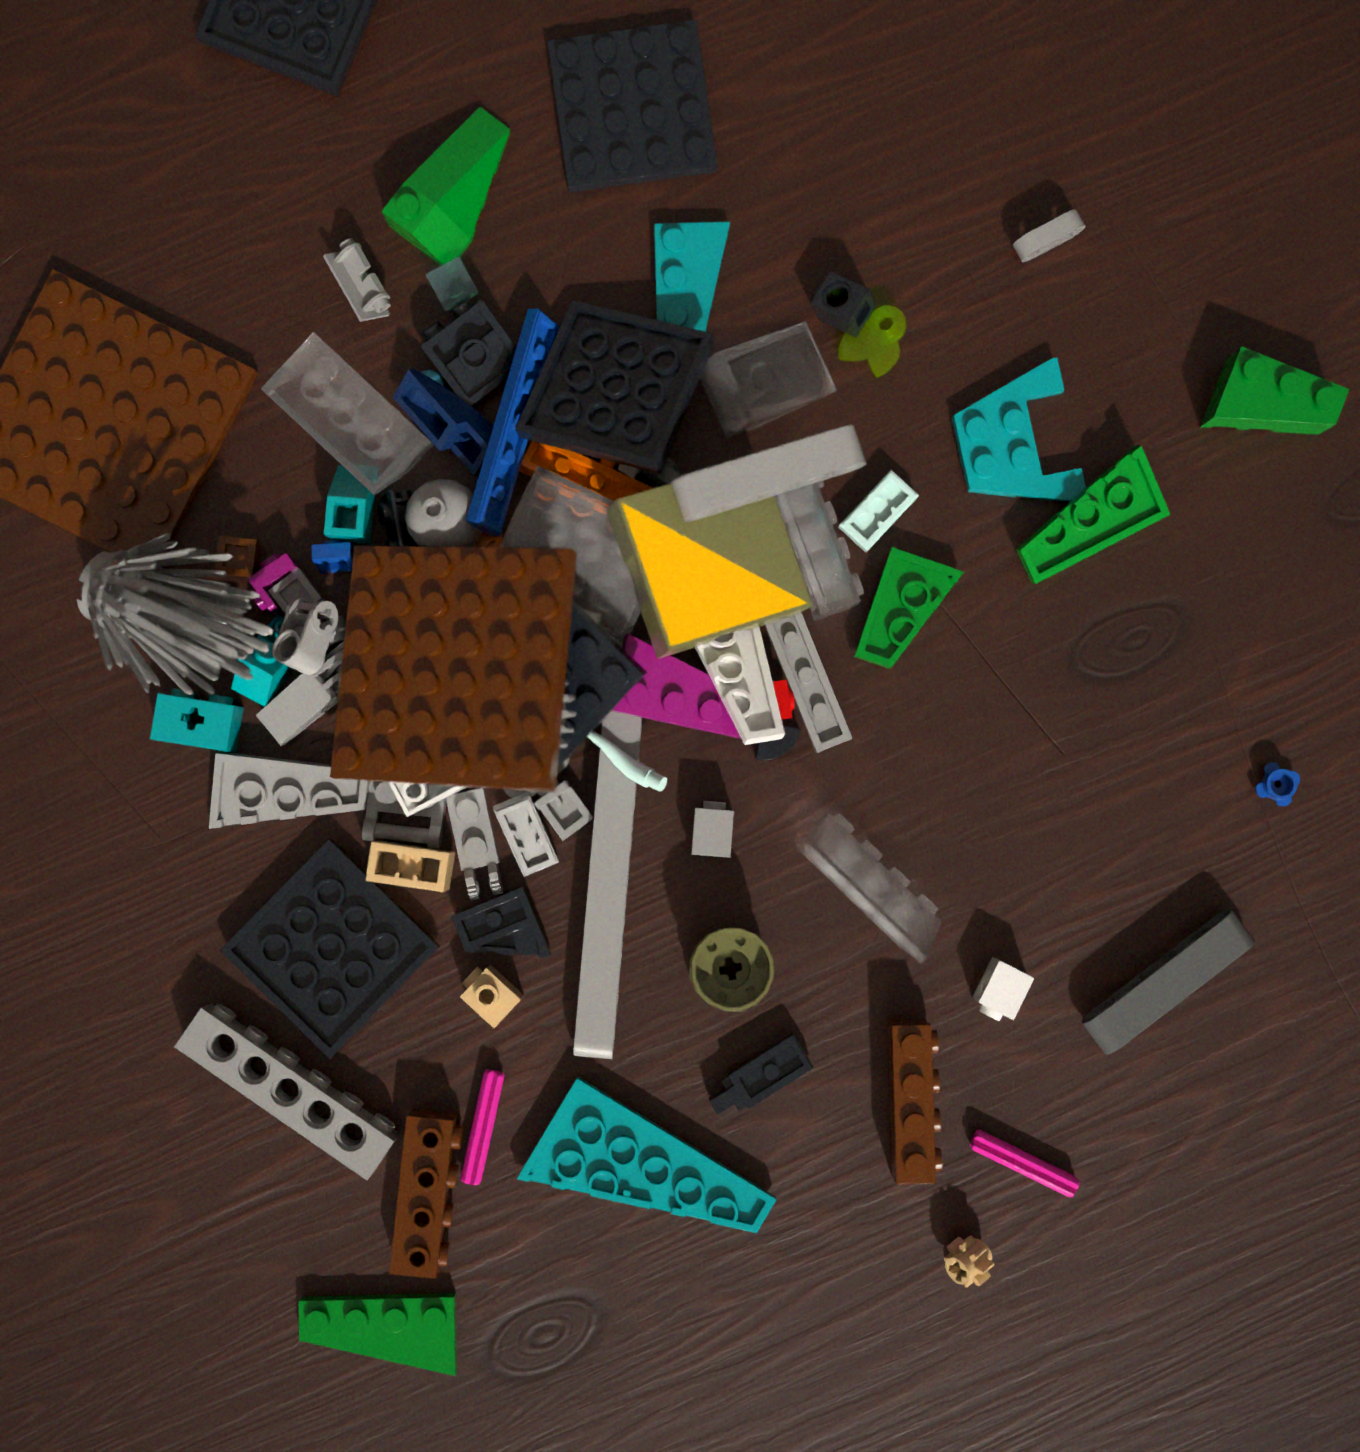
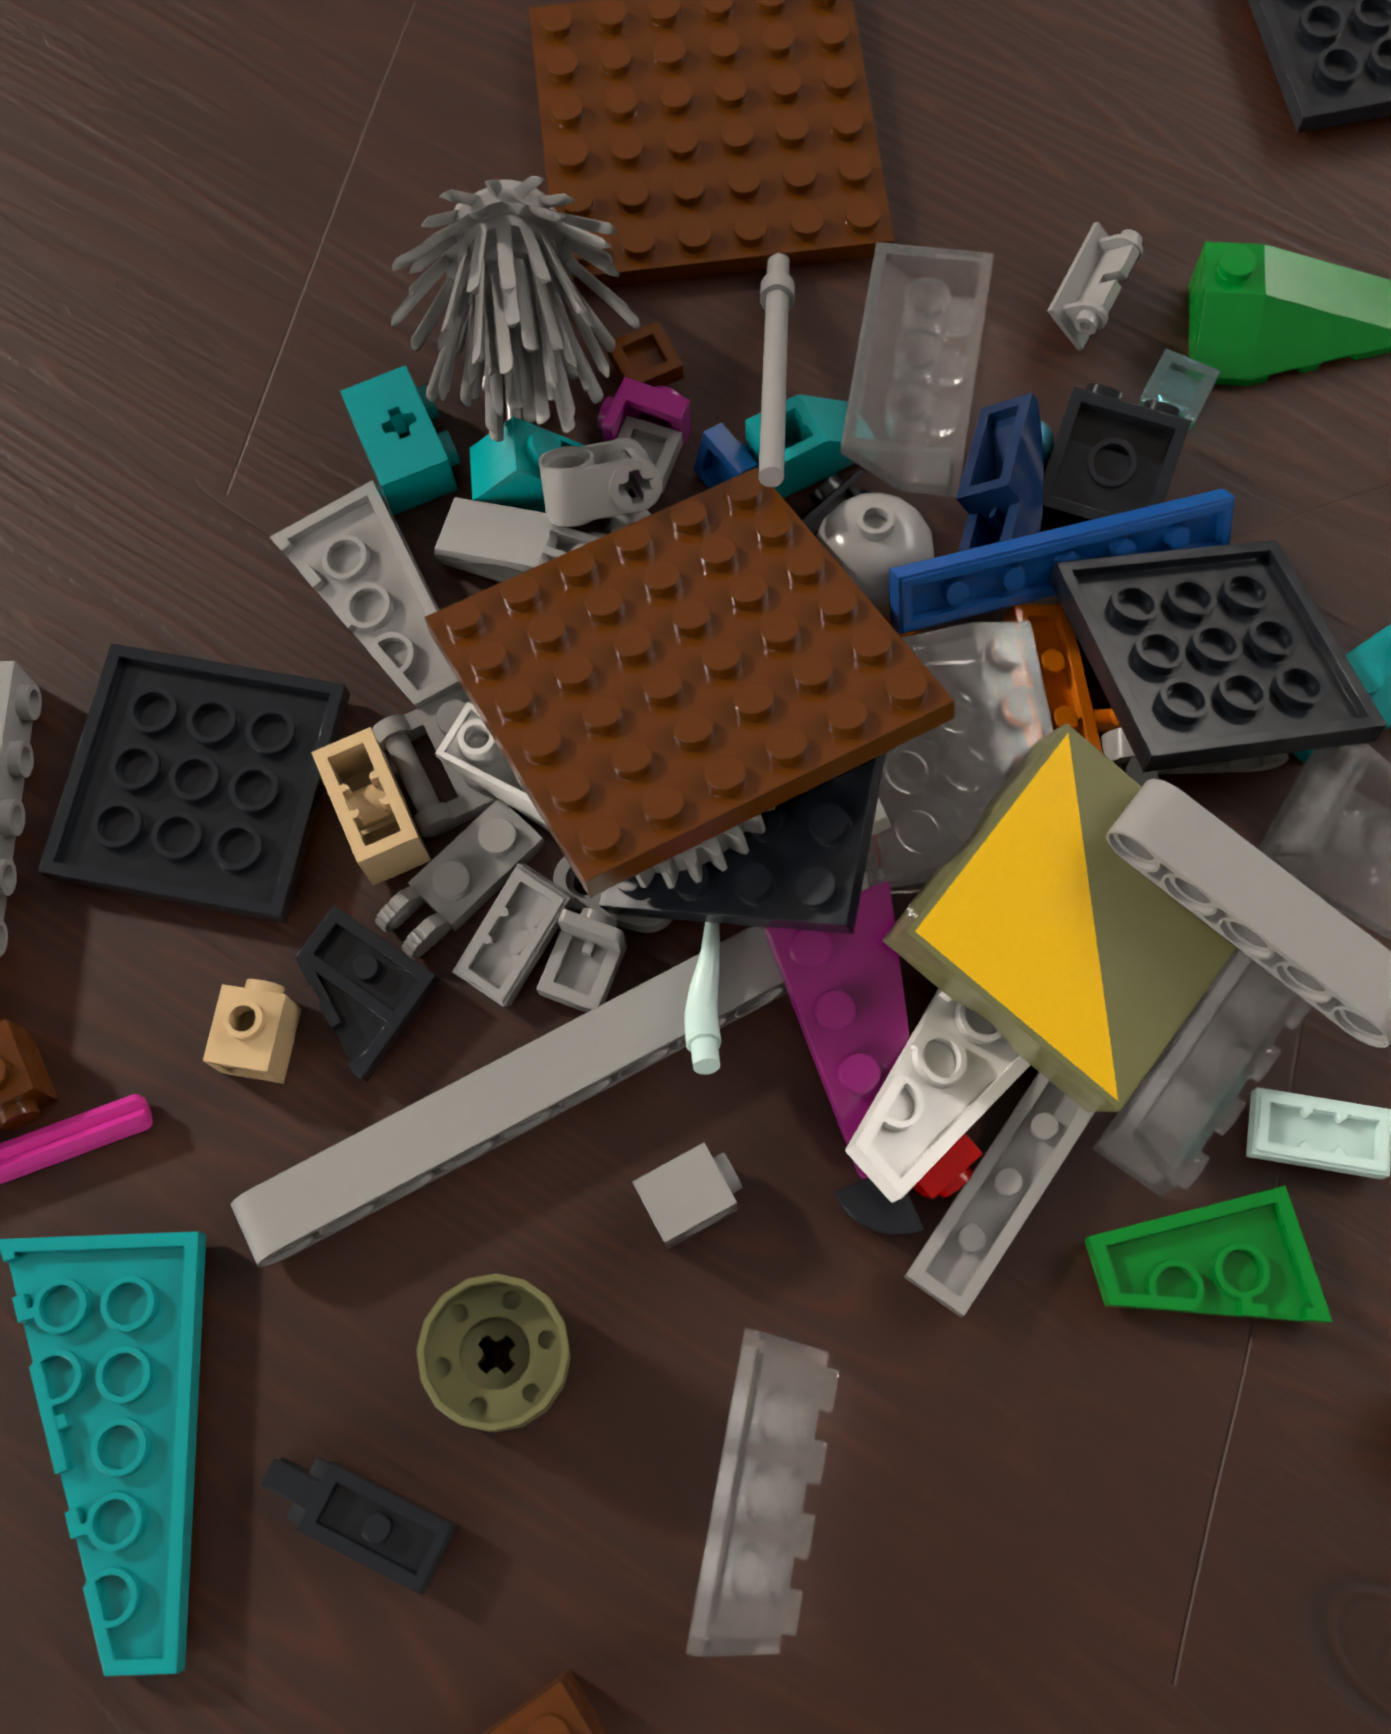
camera: 65 degrees right, 15 degrees down
none -> light grey bar [759,253,795,487]

